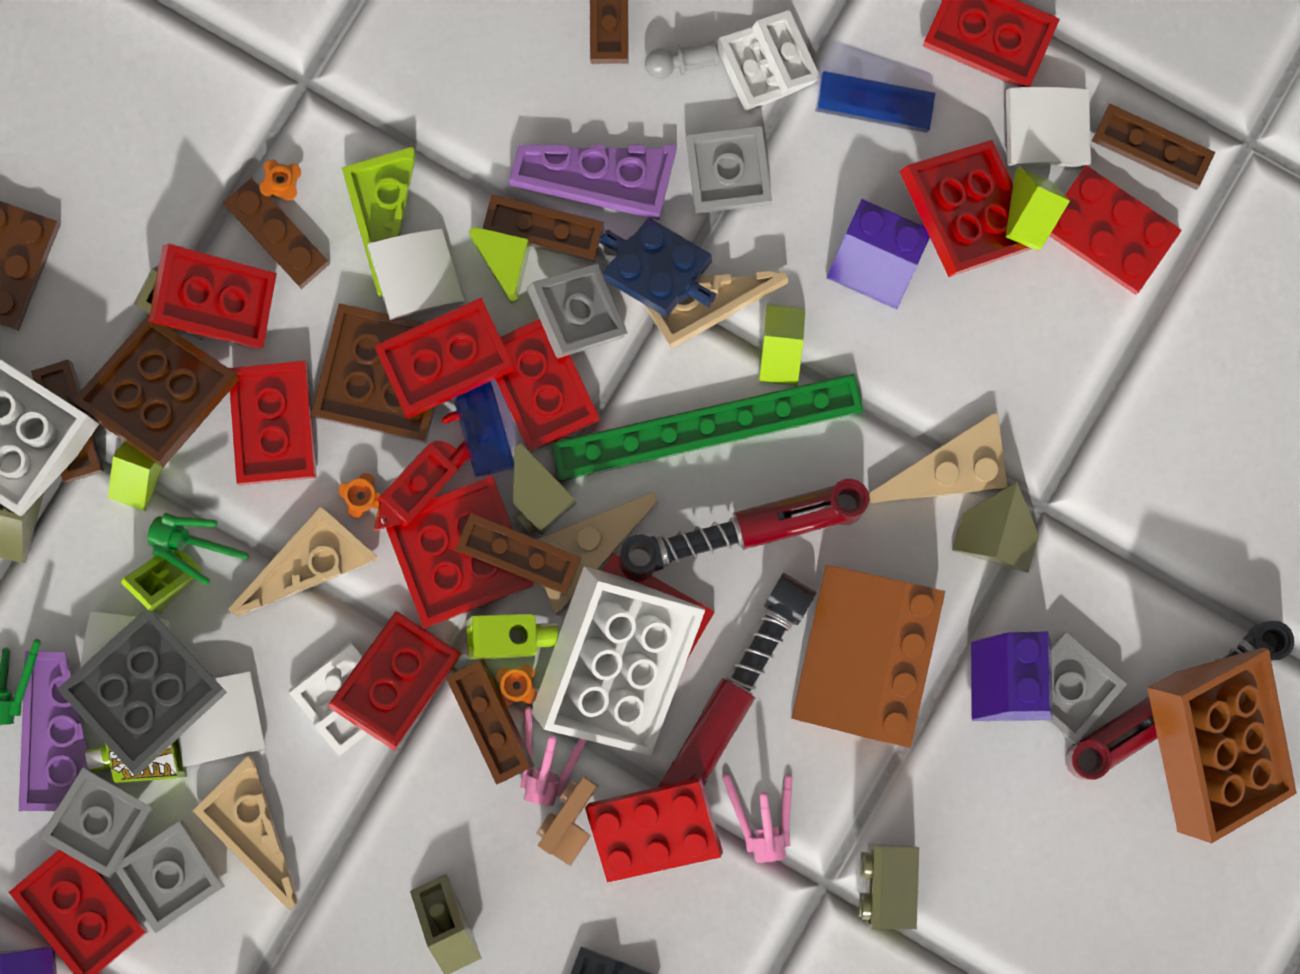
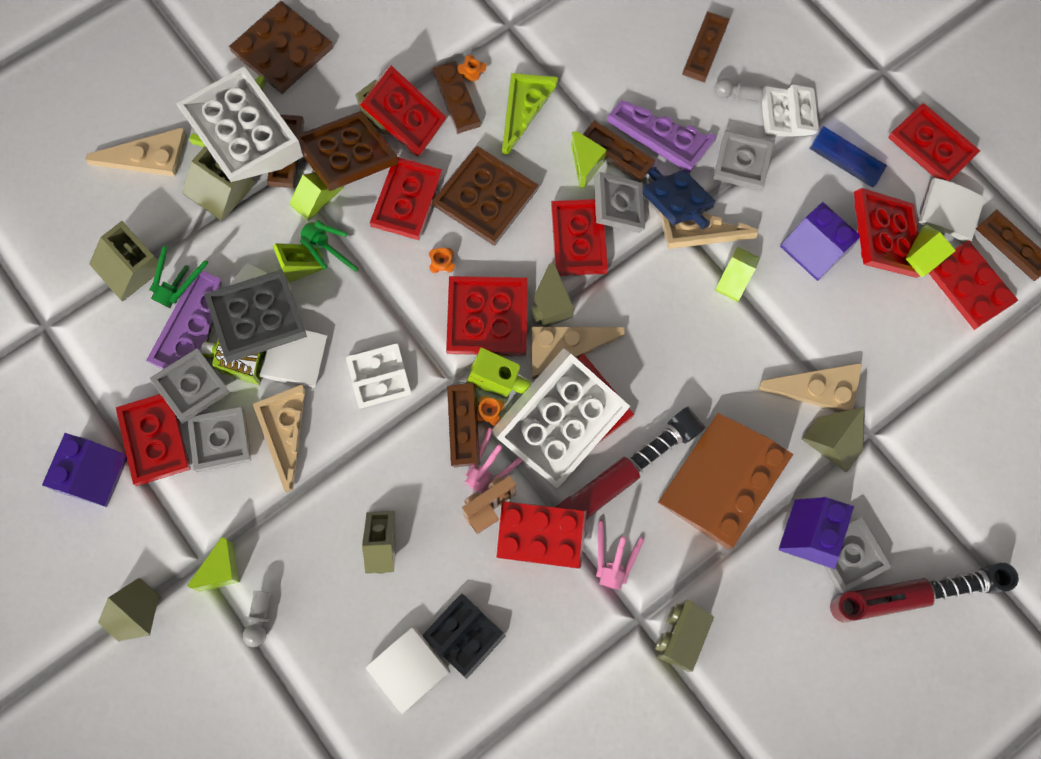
camera: 15 degrees right, 10 degrees down
tan wing [228,506,378,617] -> none
red tile [328,611,461,751] -> none
white slope [368,229,464,321] -> none
red plate [374,297,515,419] -> none
red plate [374,411,482,531] -> none
clear blue tile [453,381,514,477] -> none
reddish brown plate [455,513,581,595] -> none
green tile [551,373,864,482] -> none
piece [619,479,870,581] -> none
dark orange slope [1147,648,1297,843] -> none

